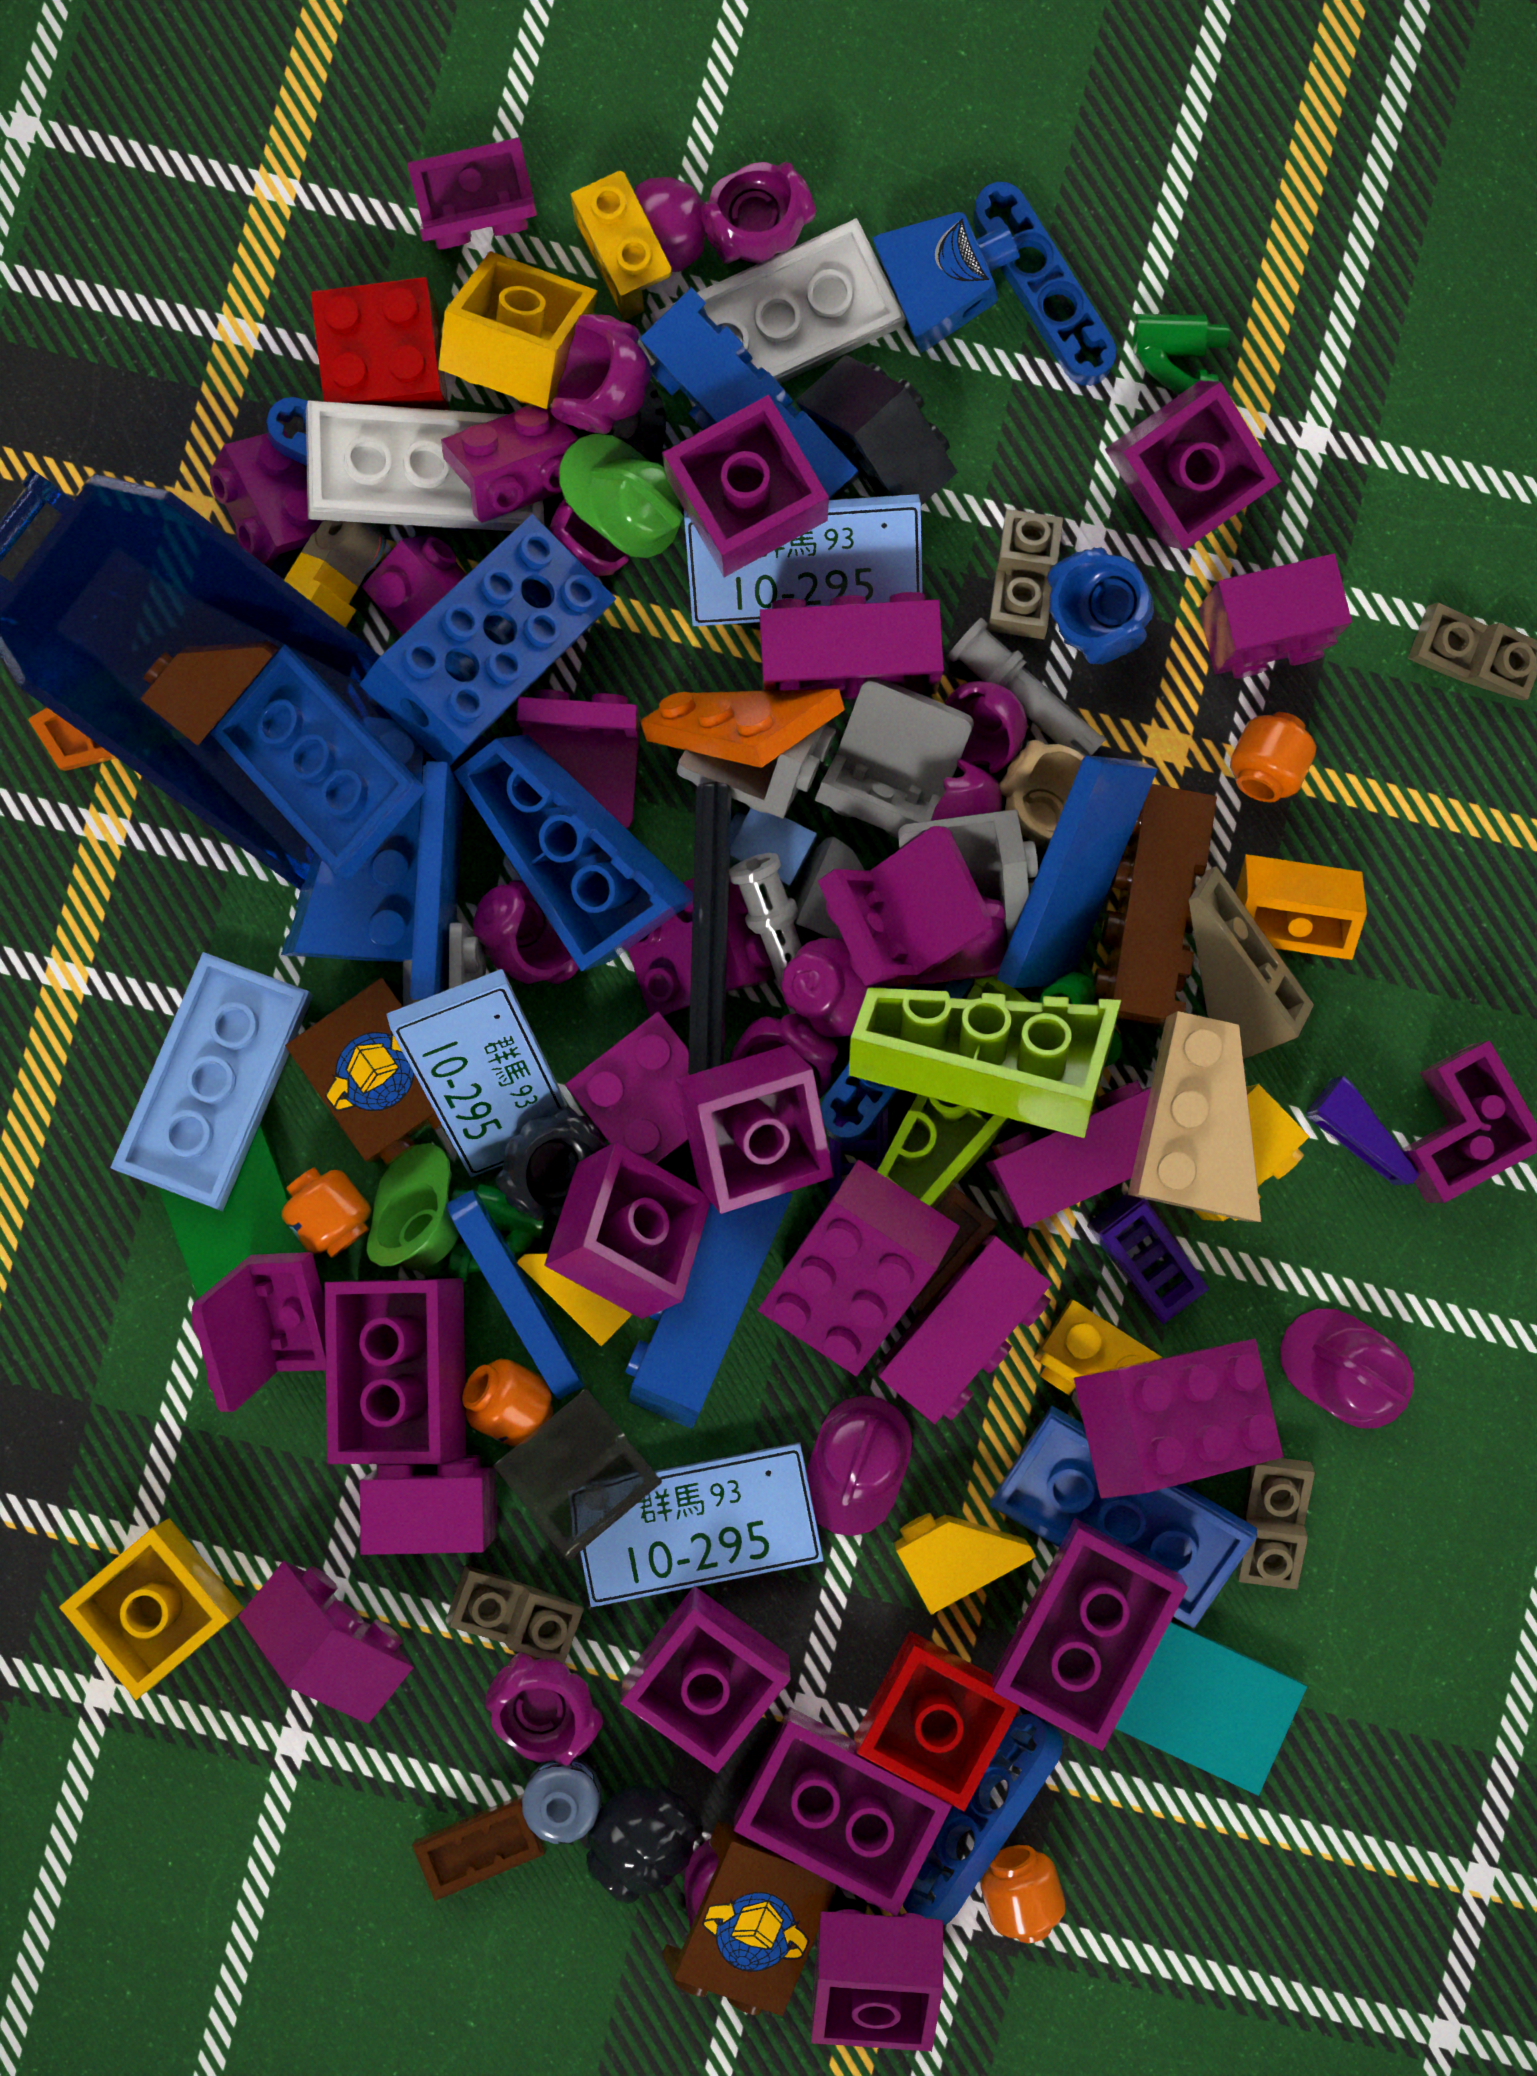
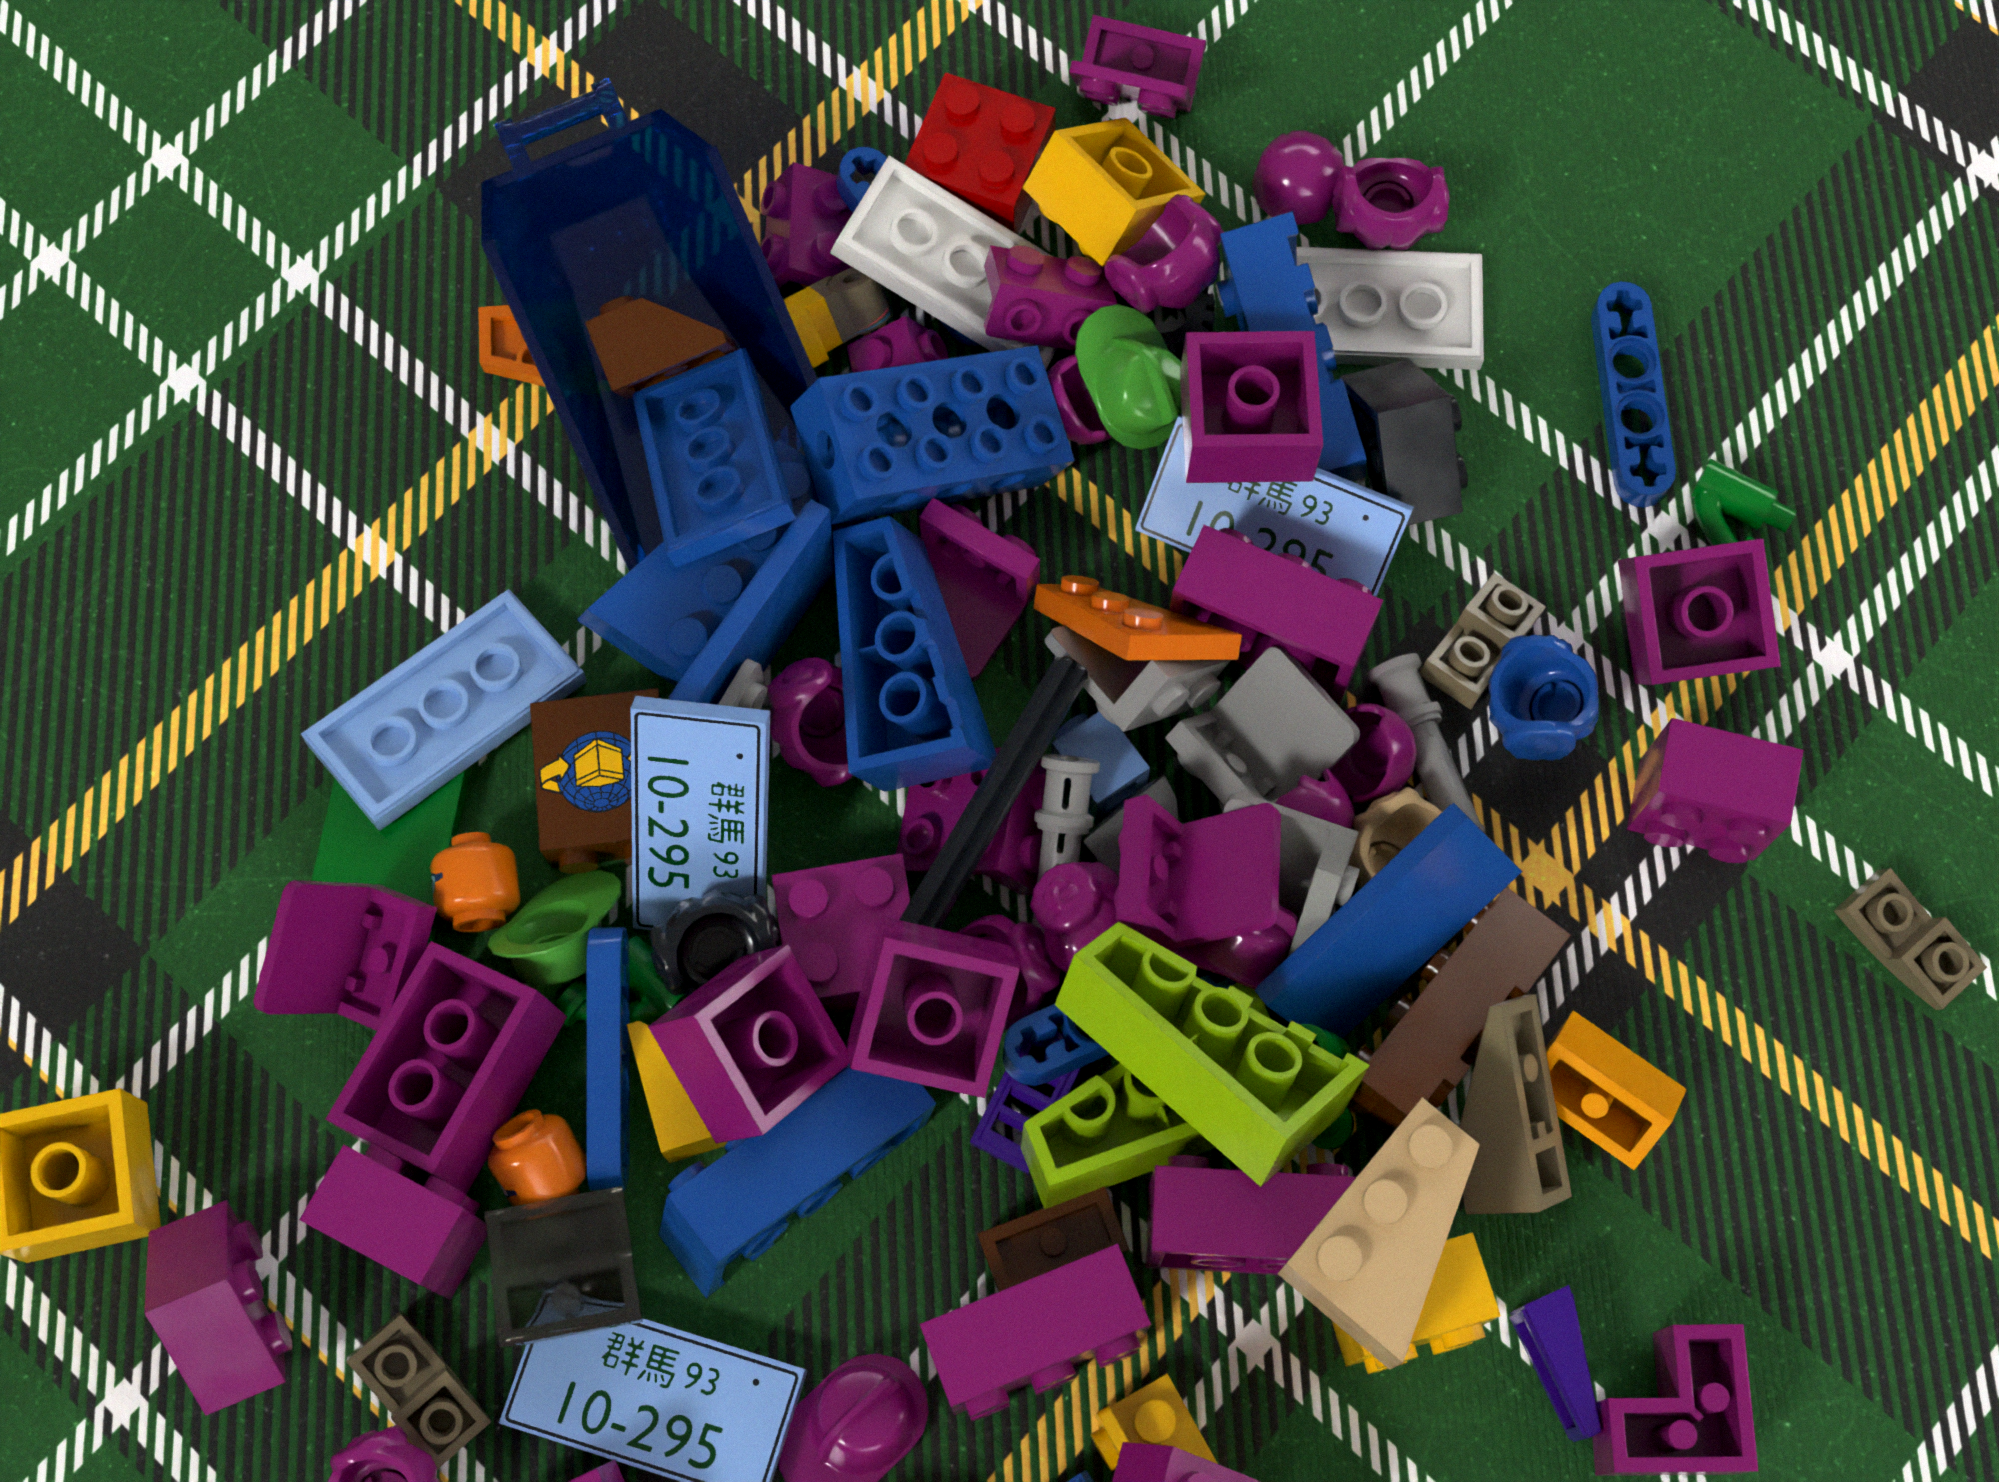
camera: 25 degrees right, 15 degrees down
yellow bracket [570,171,672,321] -> none
magenta brick [757,1159,960,1377] -> none
blue torso [872,212,1020,353] -> none
dark purple slope [1087,1193,1209,1325] -> none
orange head [1230,712,1317,803] -> none

